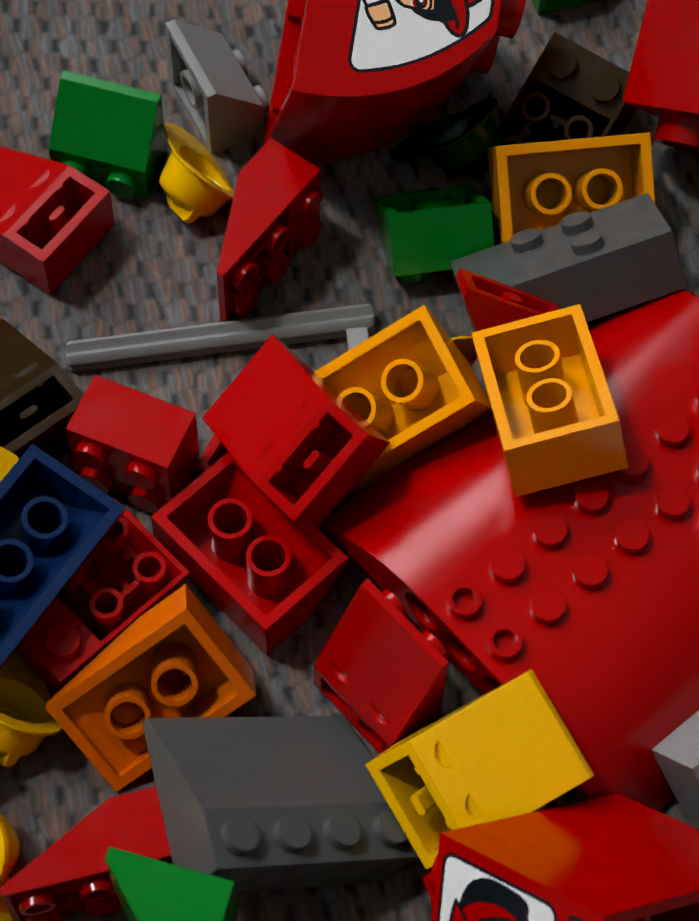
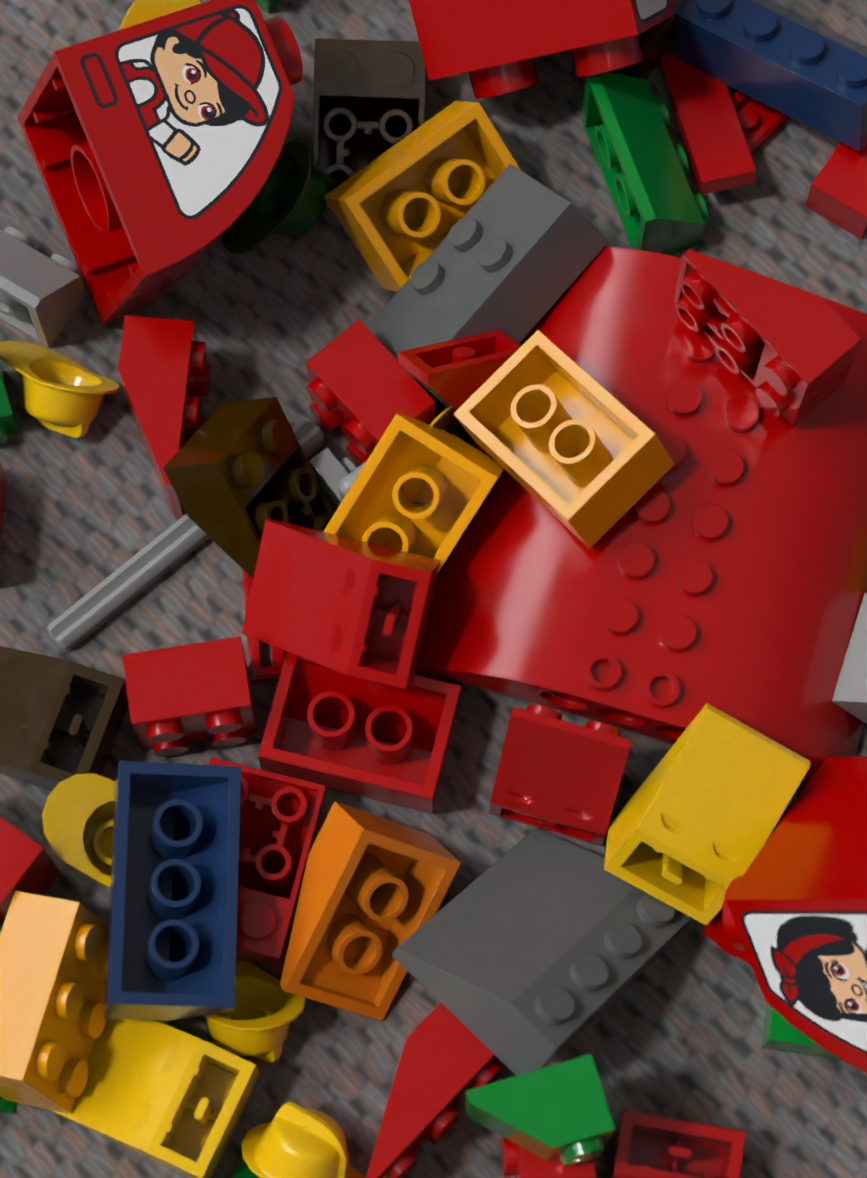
camera: 30 degrees left, 10 degrees up
green slope [374,184,495,282] -> none
none -> dark brown slope [163,397,334,578]
none -> red brick [306,319,435,467]

